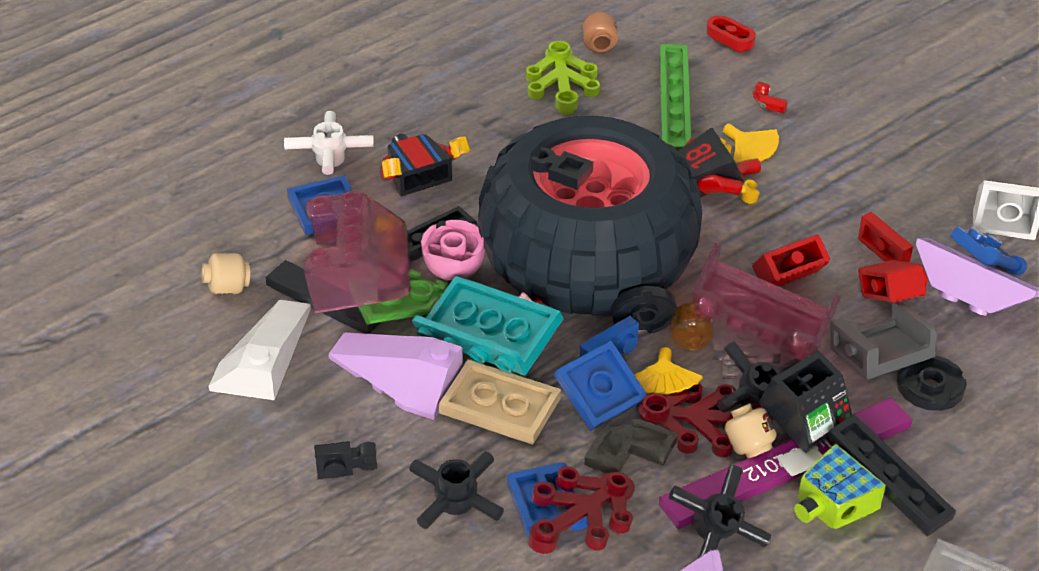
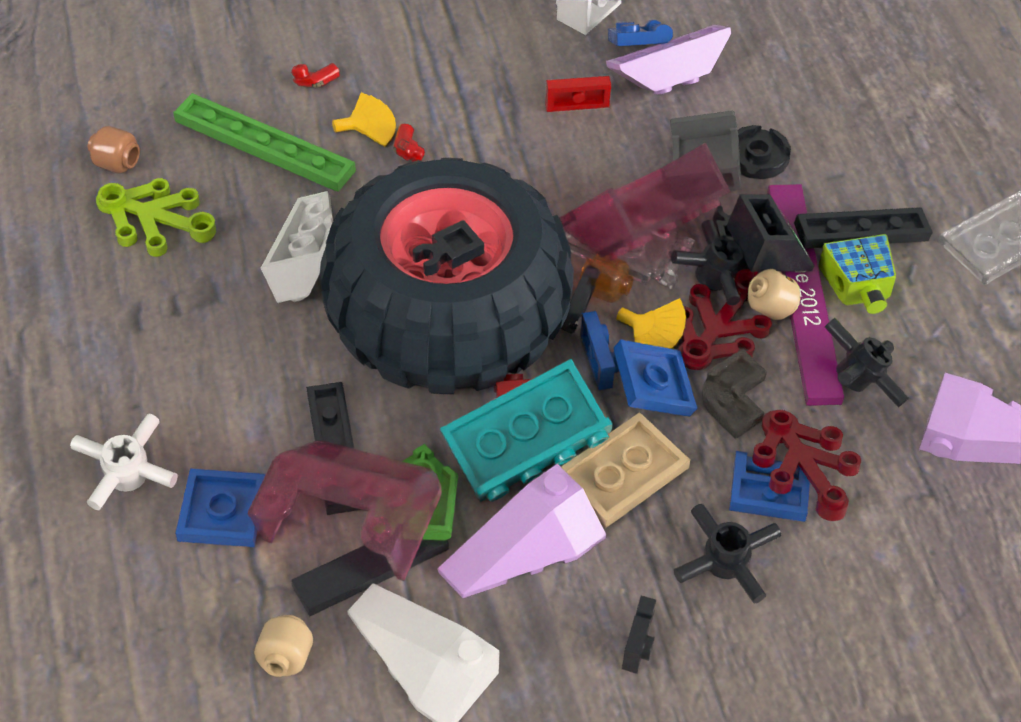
camera: 65 degrees left, 10 degrees up
torso [379,133,471,197] -> none
bright pink cylinder [421,220,485,281] -> none
torso [678,128,760,204] -> none
red plate [706,15,756,52] -> none
red brick [752,234,830,292] -> none
white sticker [777,447,822,476] -> none
red brick [858,260,928,303] -> none

